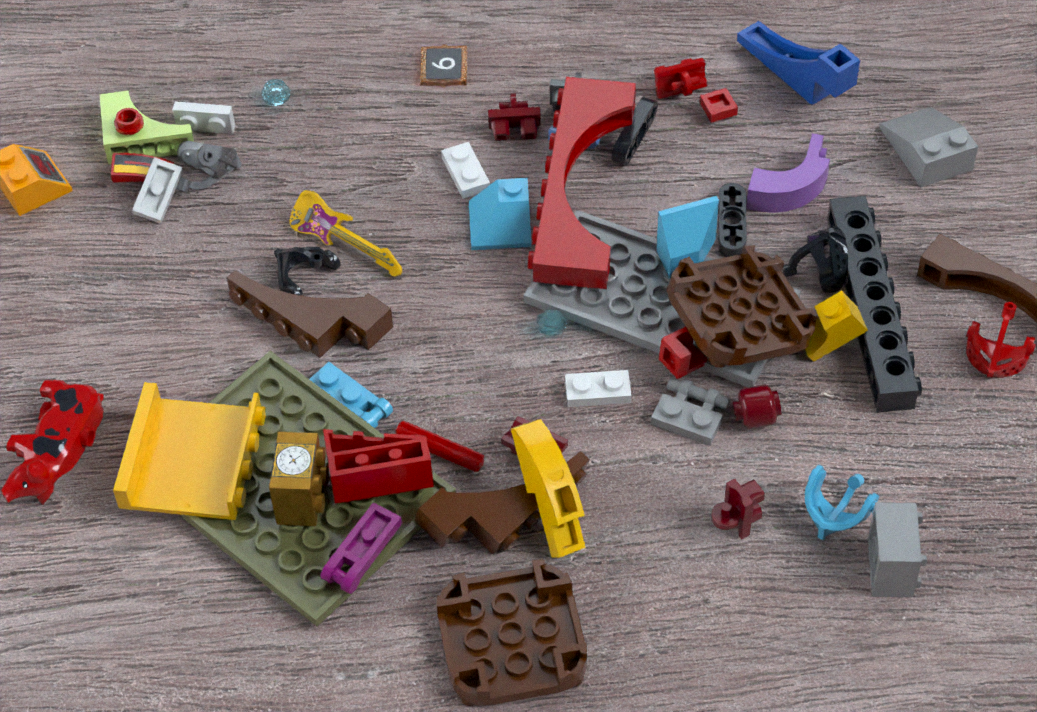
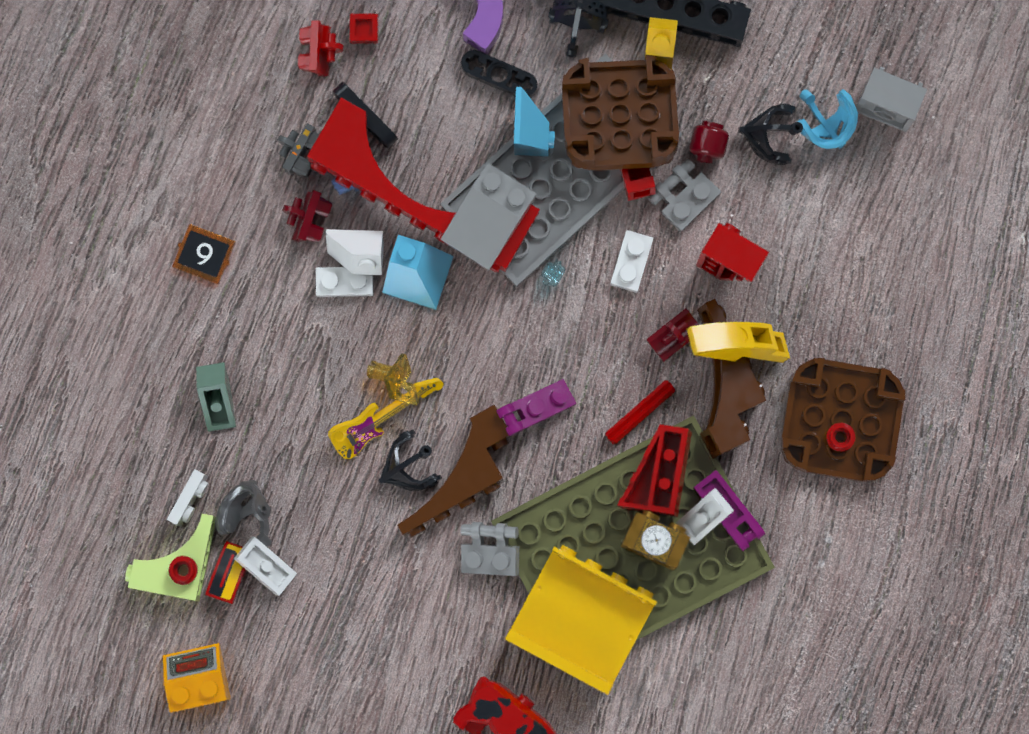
camera: 65 degrees left, 30 degrees up
clear light blue plate [261,79,290,106] -> none
medium azure plate [309,362,393,428] -> none
dark red hips [711,478,765,540] -> none
none -> sand green slope [196,362,236,432]
none -> white slope [326,229,384,275]
none -> clear yellow bracket [367,353,419,405]
none -> light grey slope [441,163,536,271]
none -> light grey plate [461,522,519,576]
none -> magenta plate [496,379,577,436]
none -> white plate [676,488,734,545]
none -> red wedge [696,223,769,282]
none -> black helmet [738,104,803,165]
none -> red plate [826,423,855,452]

